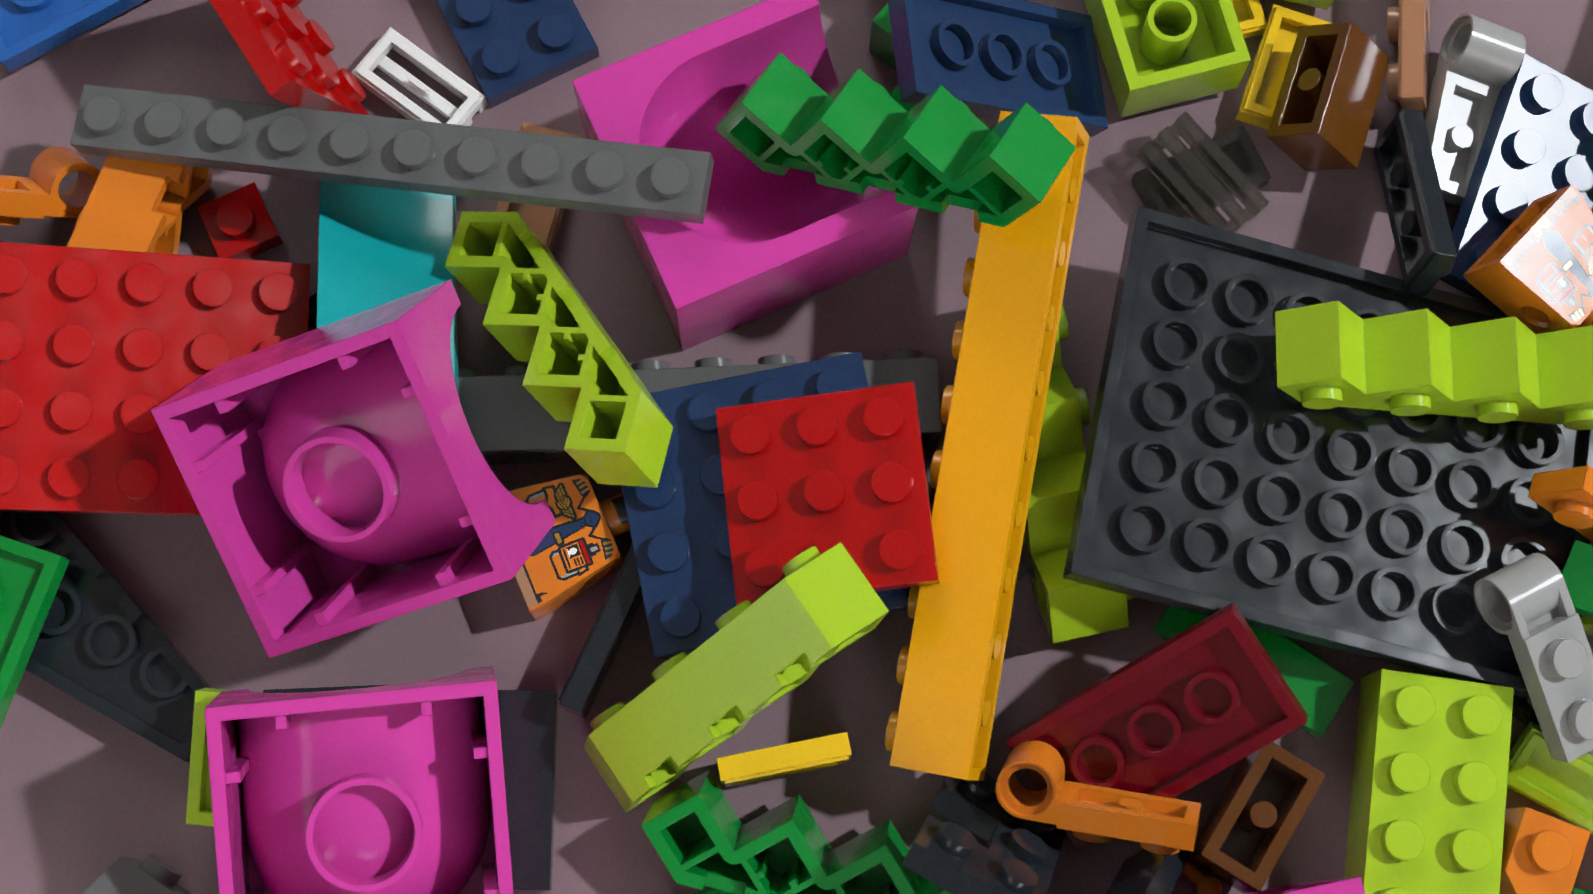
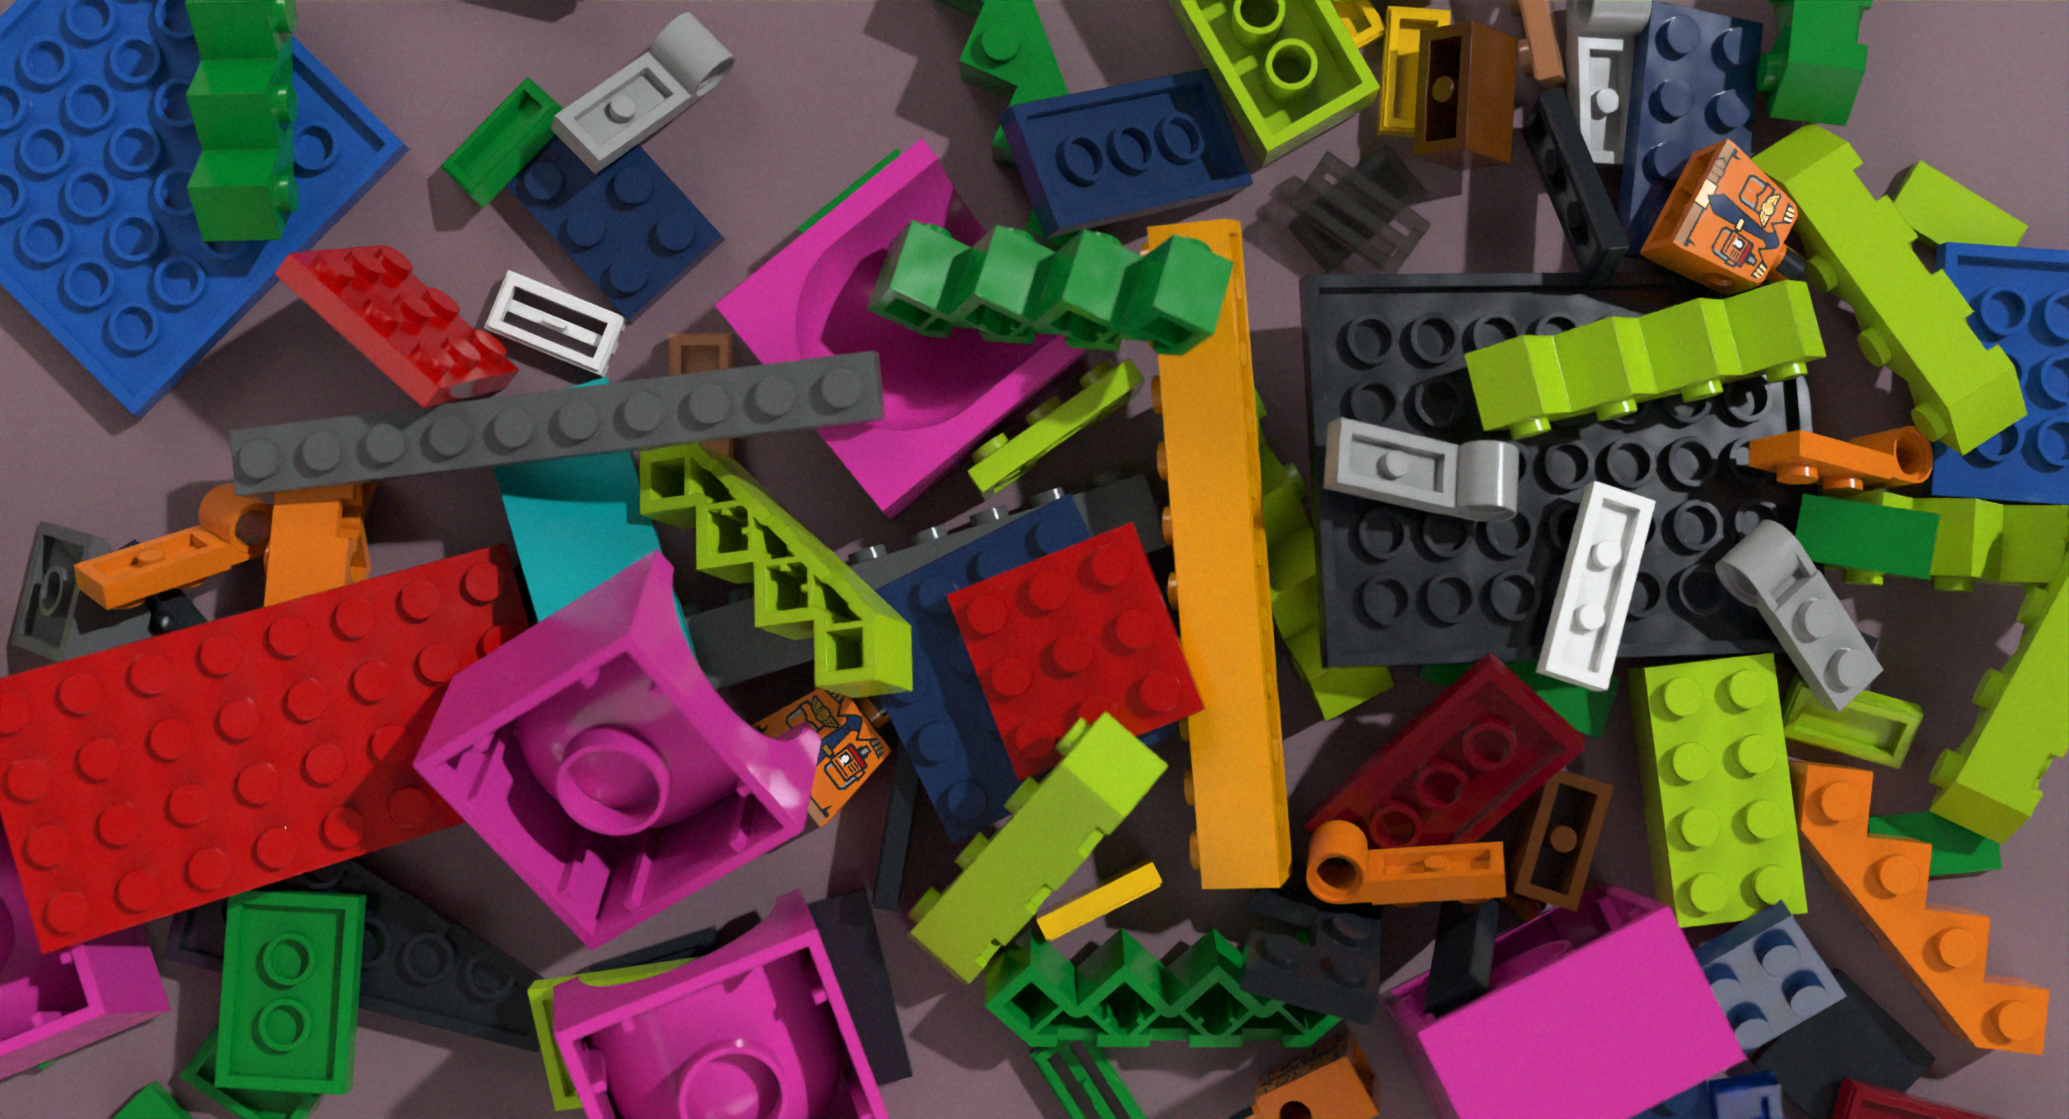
camera: 10 degrees left, 10 degrees up
red plate [197,182,283,259] -> none
none -> lime plate [967,358,1145,502]
none -> light grey plate [1324,417,1519,522]
none -> white plate [1536,481,1656,692]

